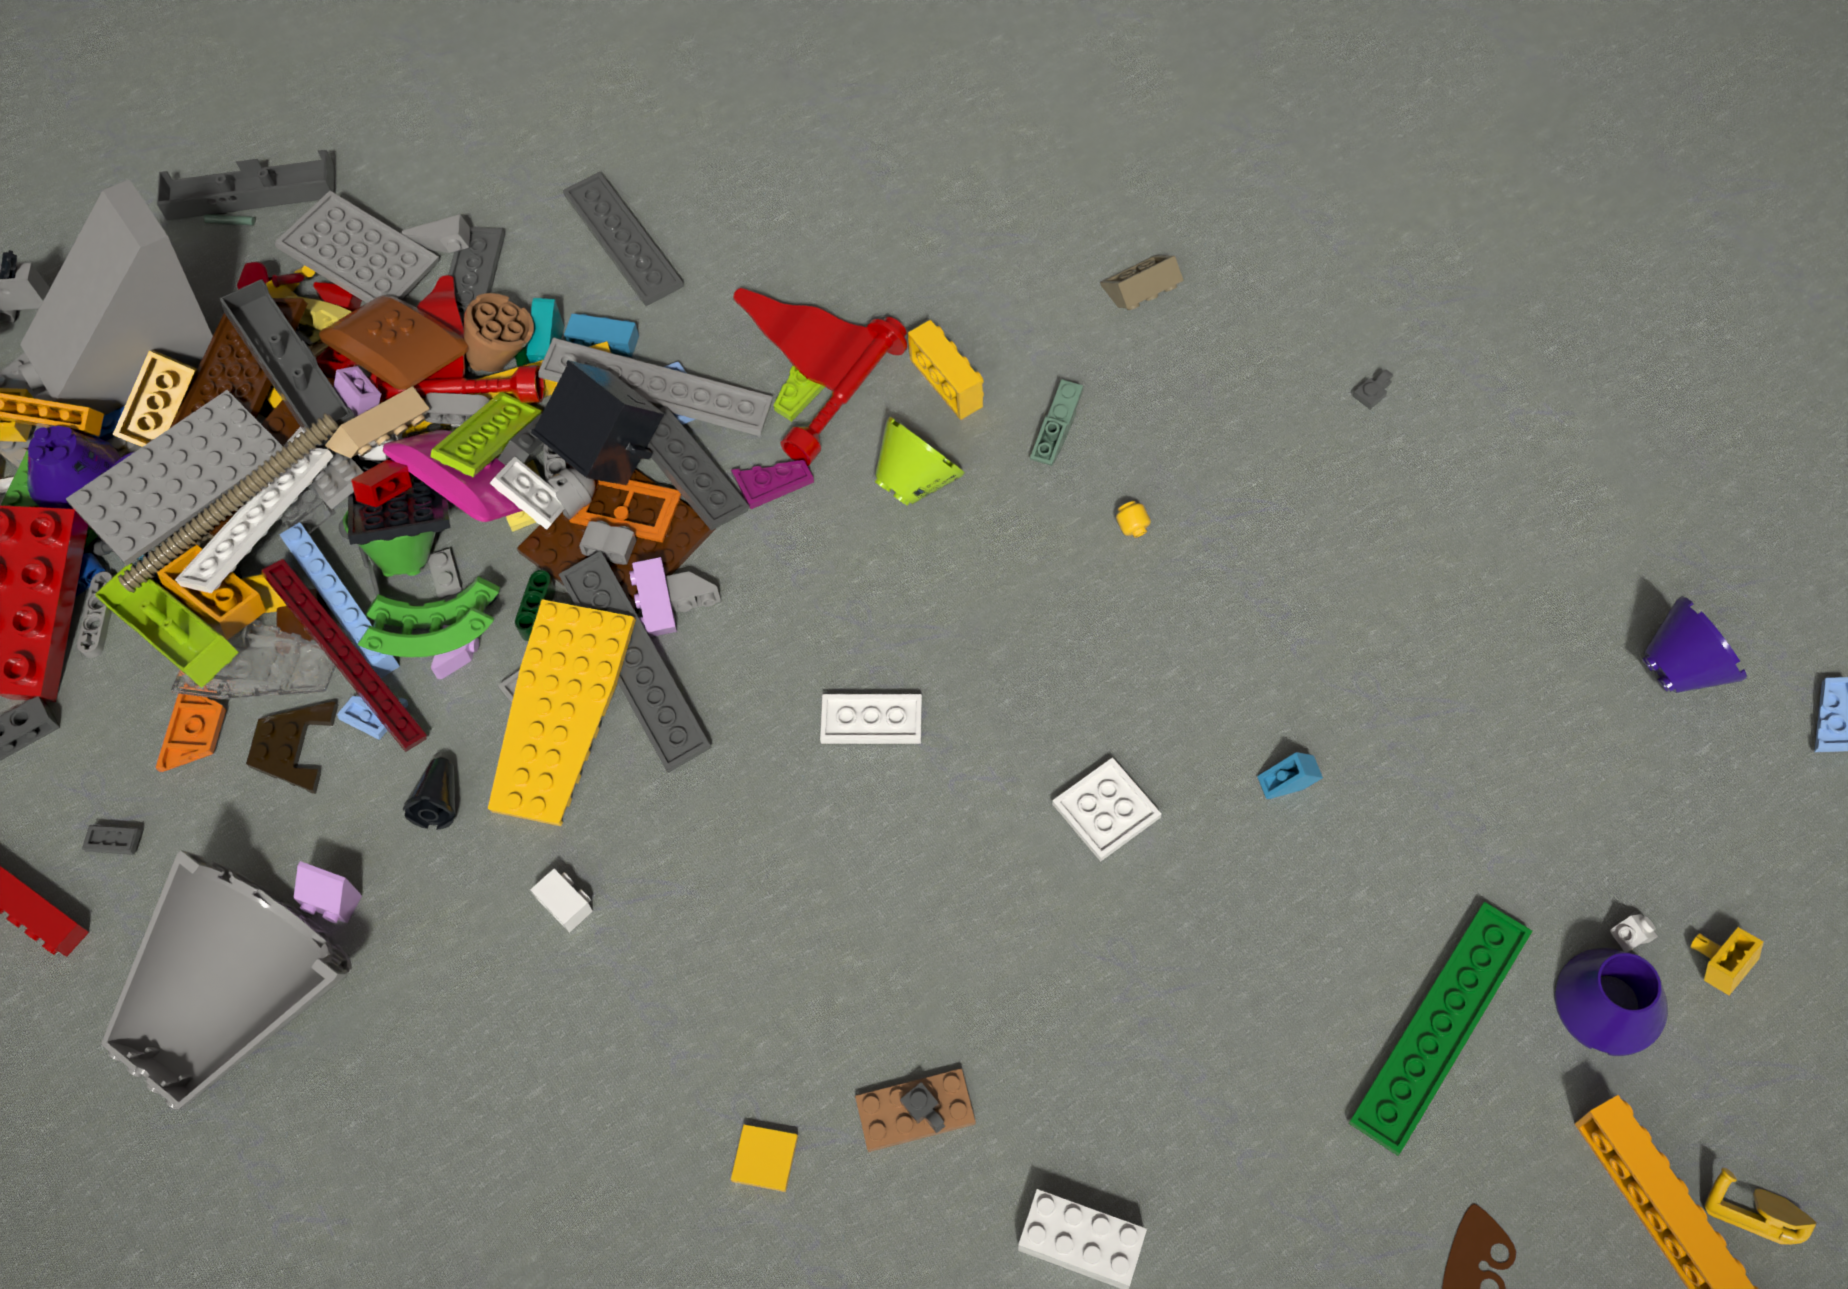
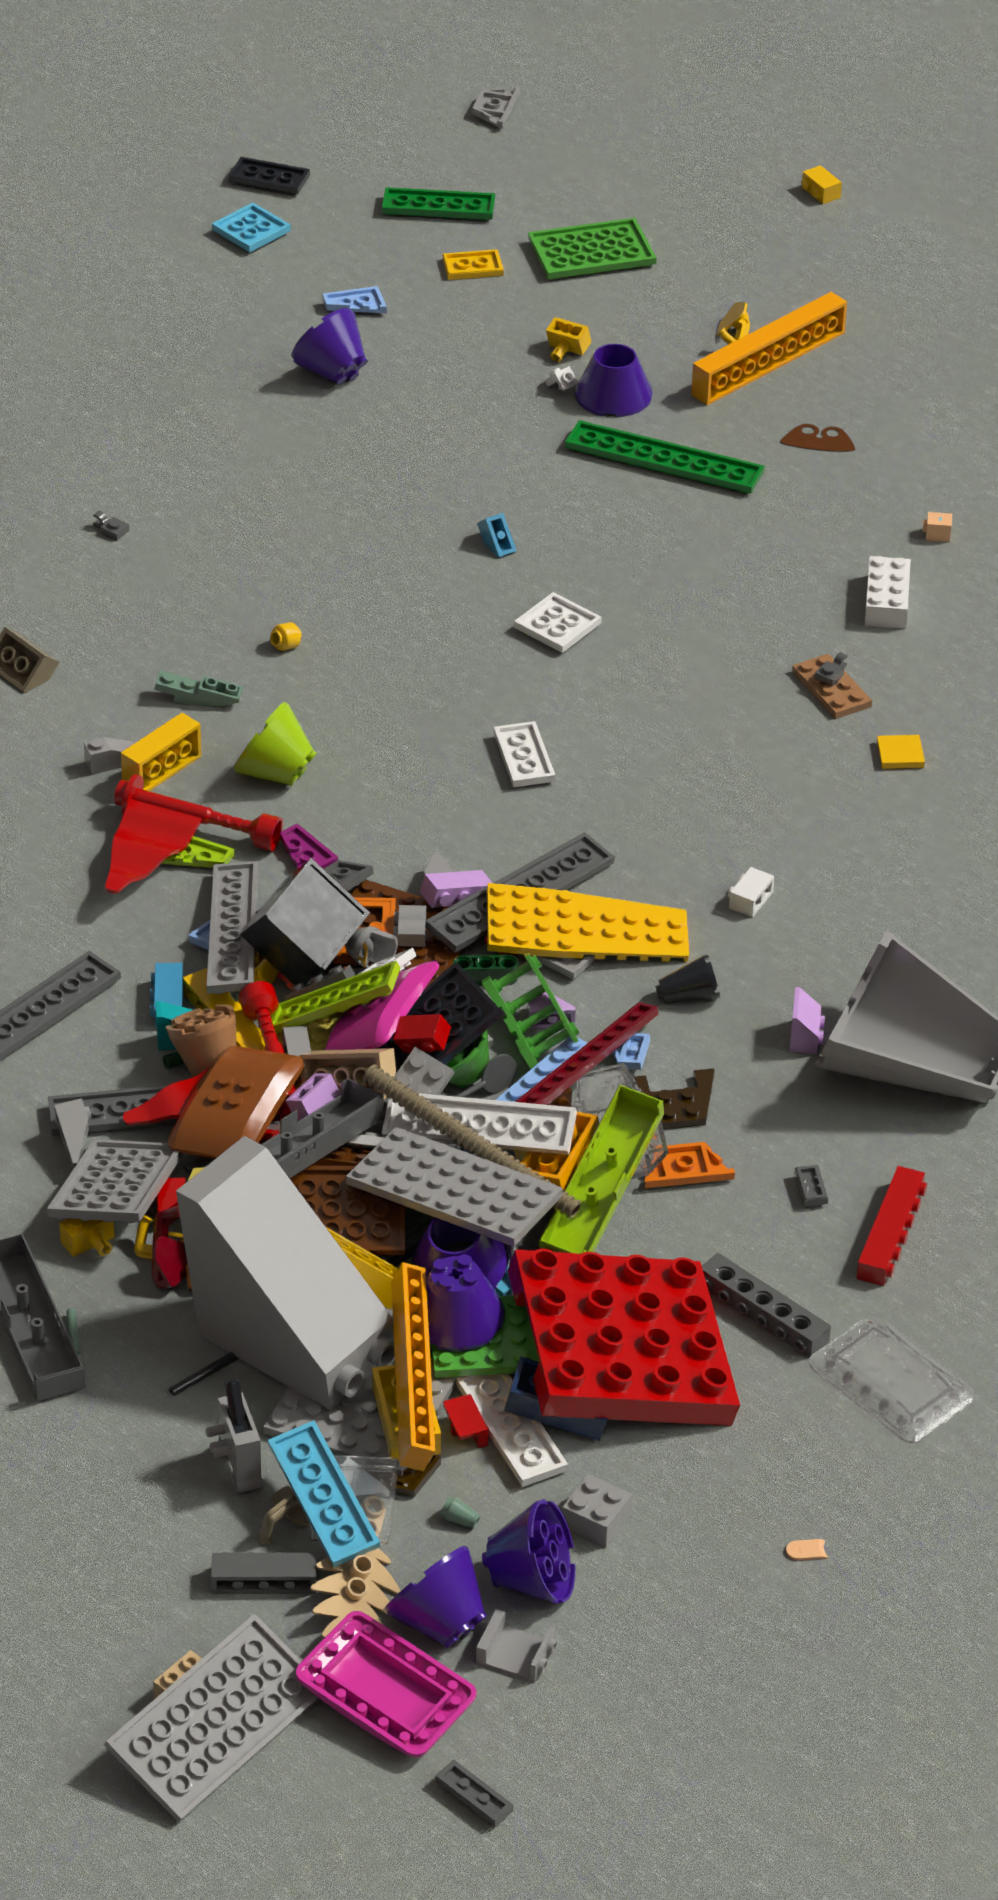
camera: 110 degrees left, 20 degrees down
none -> light grey slope [84,737,136,775]

